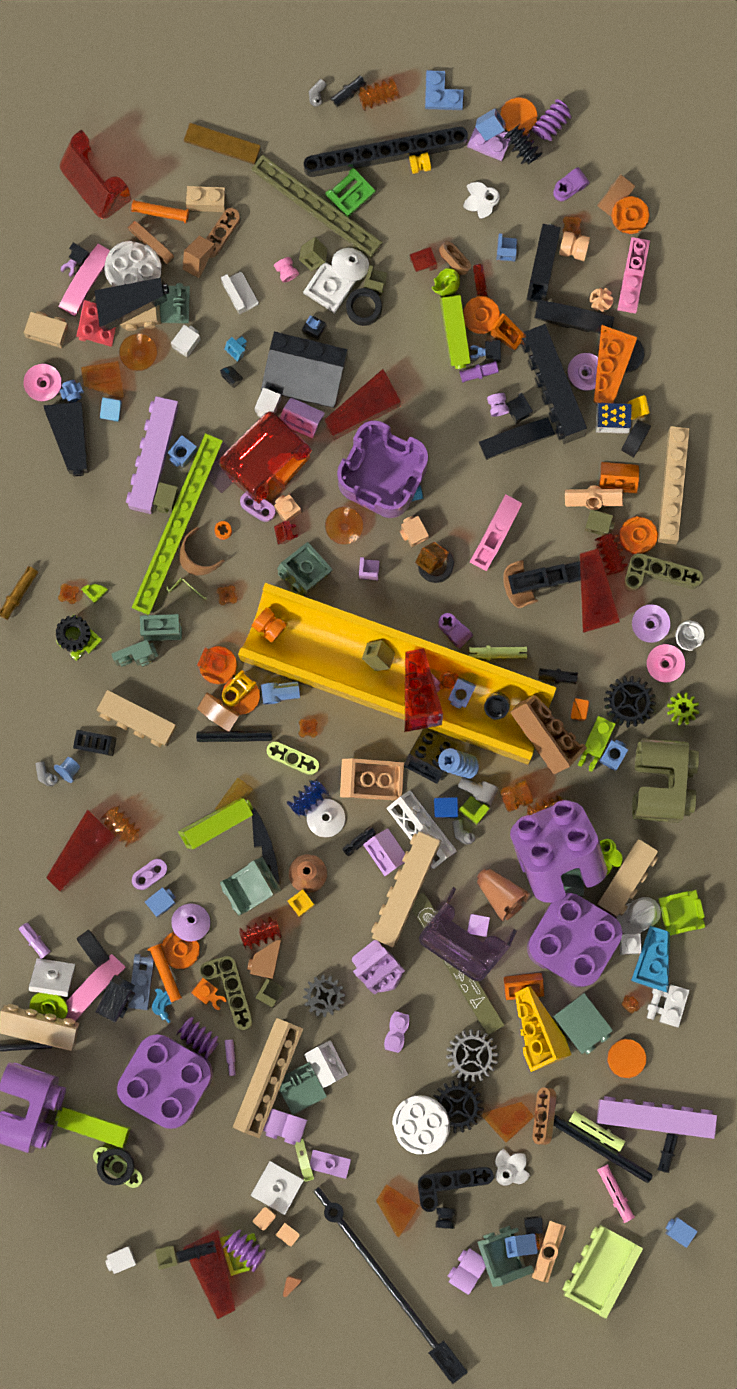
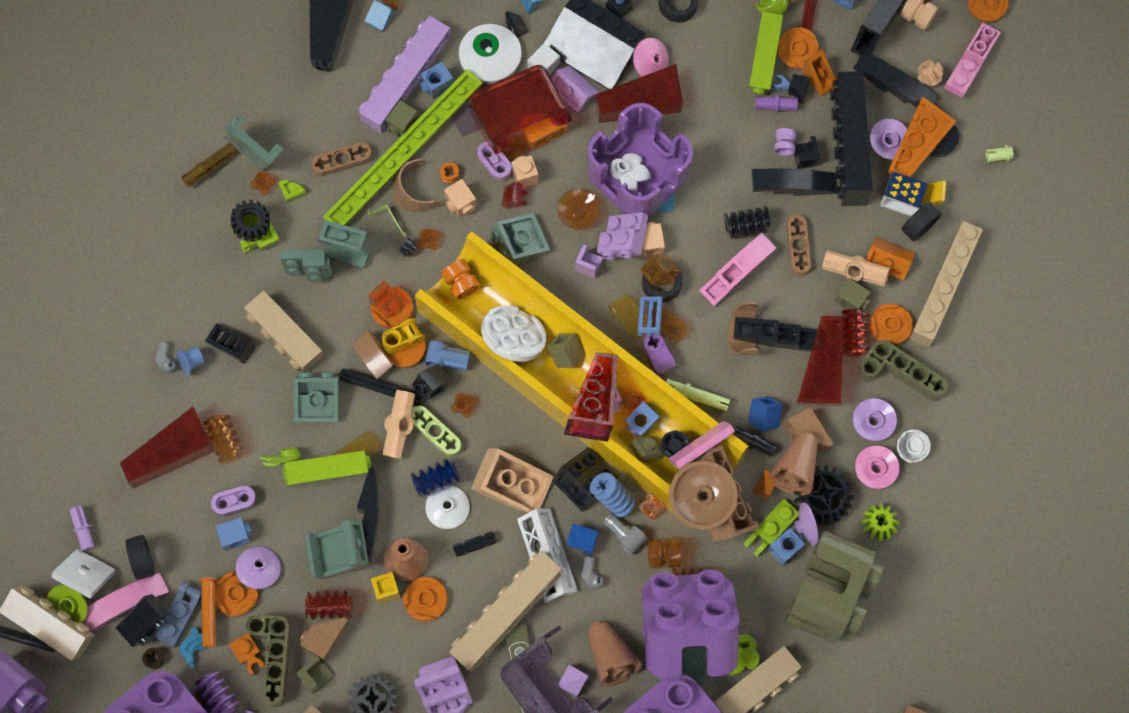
camera: 15 degrees right, 10 degrees down
lavender panel [363,829,405,876] -> none
lime panel [459,796,489,825] -> none
none -> dark brown bush [142,648,165,670]
none -> sand green panel [223,115,283,171]
none -> lime plate [259,447,301,467]
none -> sand green plate [294,372,340,422]
none -> medium nougat beam [311,142,372,176]
none -> light nougat piece [382,390,415,459]
none -> black plate [399,237,417,257]
none -> orange tile [403,577,448,622]
none -> black brick [412,363,451,401]
none -> light nougat brick [444,179,477,217]
none -> white tile [459,24,521,84]
none -> white tile [481,305,546,362]
none -> lavender plate [597,212,648,260]
none -> clear yellow plate [608,294,648,341]
none -> white plate [610,153,651,192]
none -> olive plate [631,436,662,460]
none -> bright pink dish [633,38,669,80]
none -> medium blue tile [638,296,663,336]
none -> clear orange plate [639,493,665,519]
none -> clear orange plate [652,306,687,342]
none -> bright pink tile [669,421,734,469]
none -> medium nougat dish [669,461,738,530]
none -> black piece [724,206,770,239]
none -> blue panel [748,396,783,431]
none -> nougat cone [769,431,818,495]
none -> medium nougat slope [785,407,833,452]
none -> medium nougat beam [786,215,811,276]
none -> lavender dish [795,502,819,546]
none -> yellowish green pin [985,145,1013,163]

